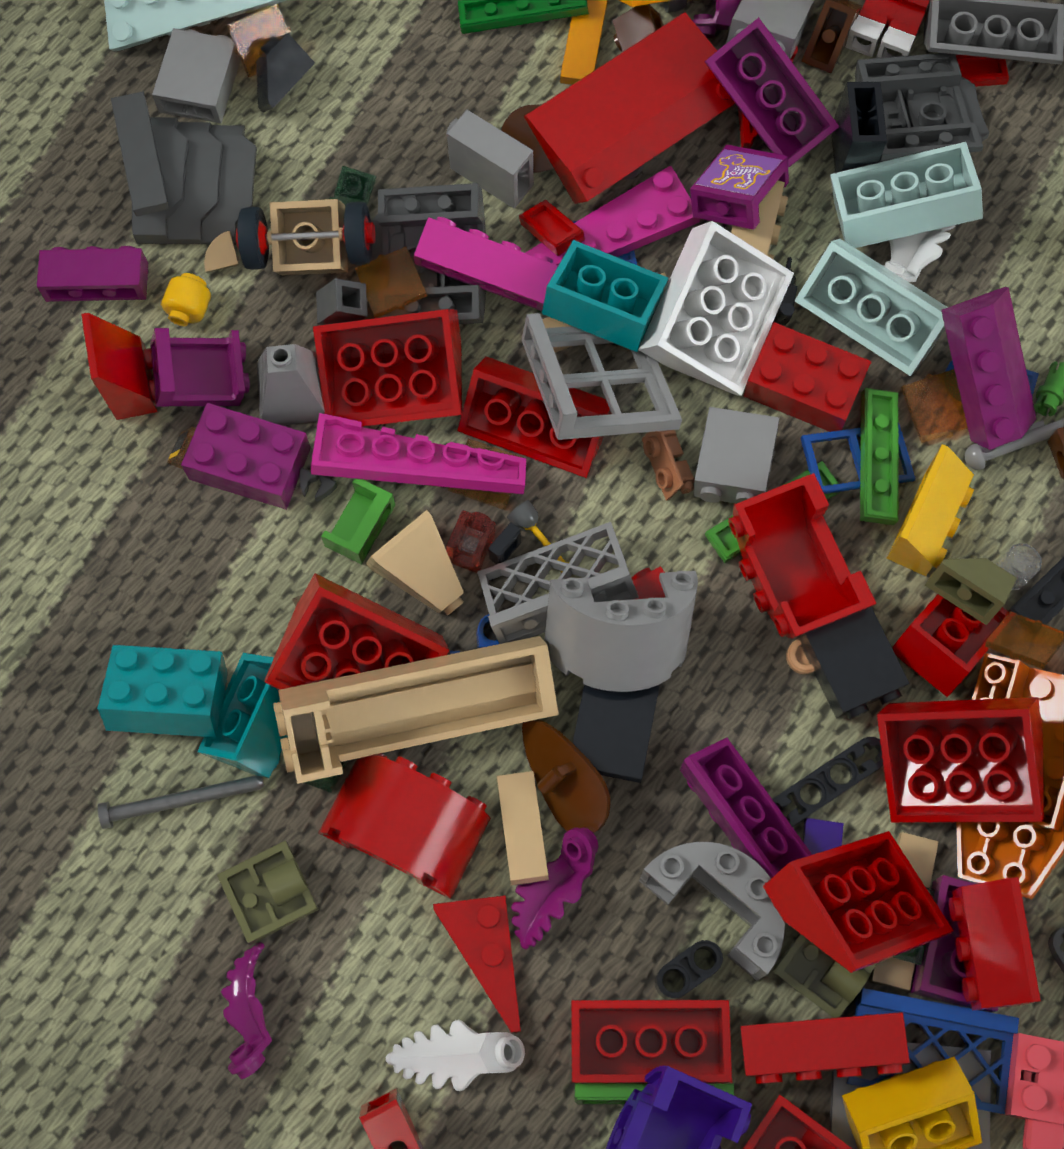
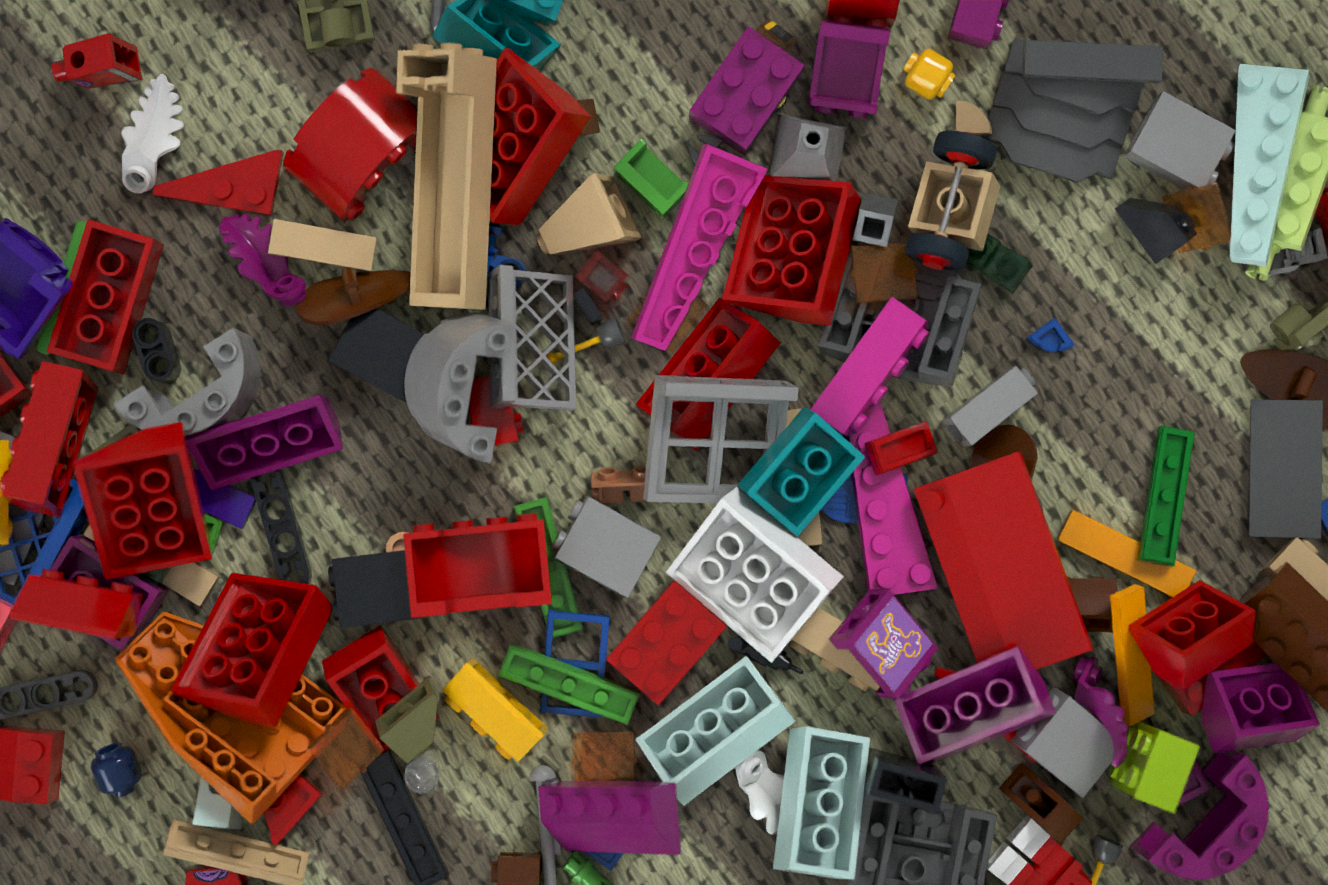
camera: 105 degrees right, 15 degrees up
none -> blue tile [1026,318,1075,352]

